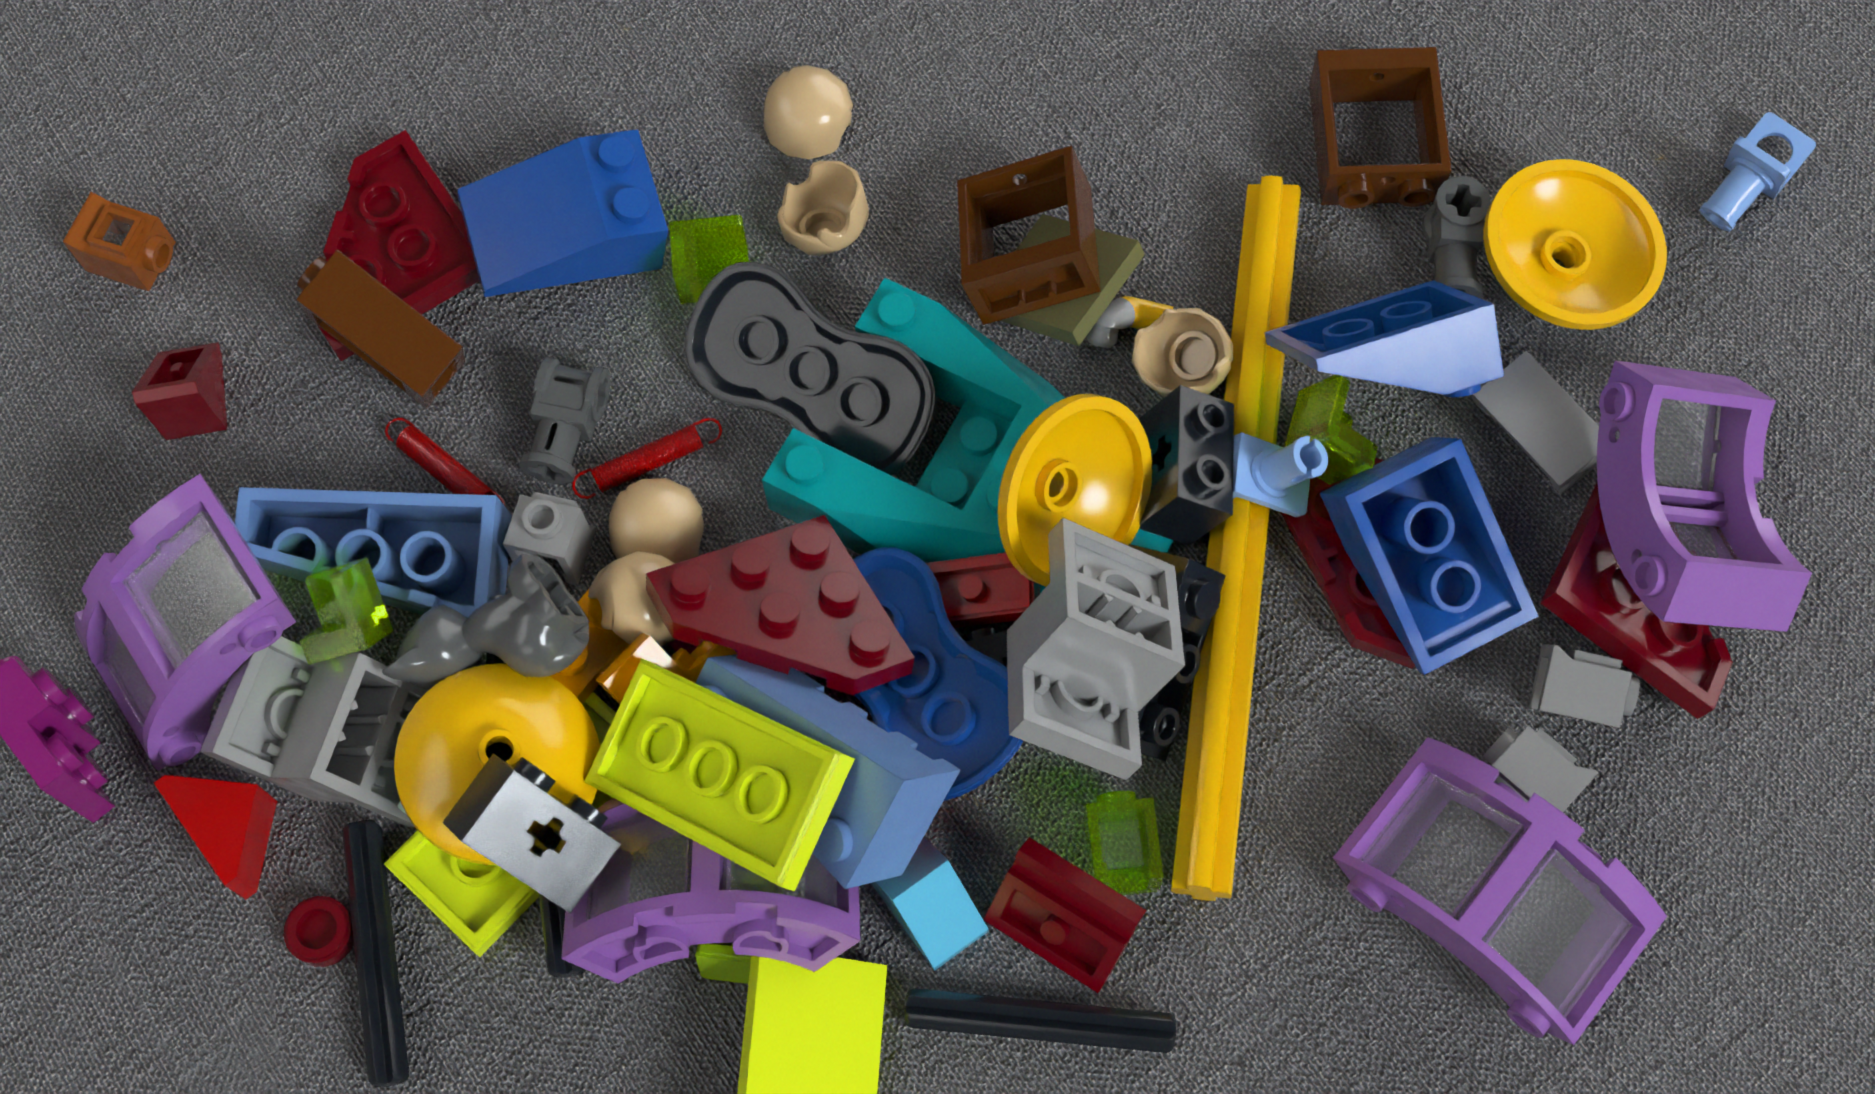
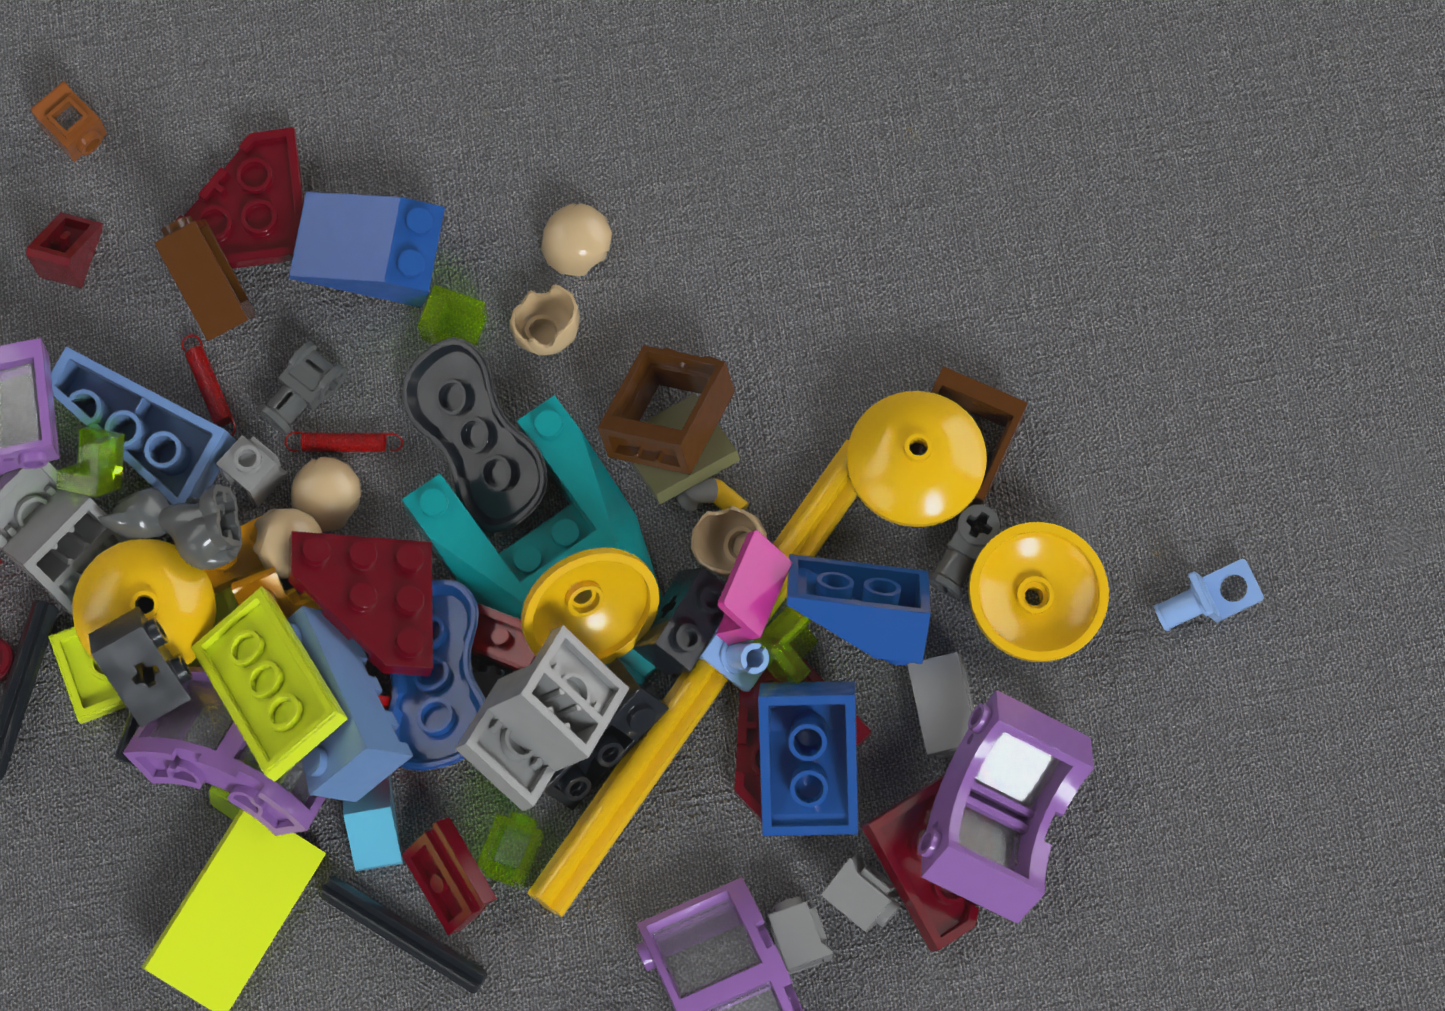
camera: 25 degrees right, 5 degrees up
none -> dark pink panel [716,530,792,645]
none -> yellow dish [847,391,987,527]

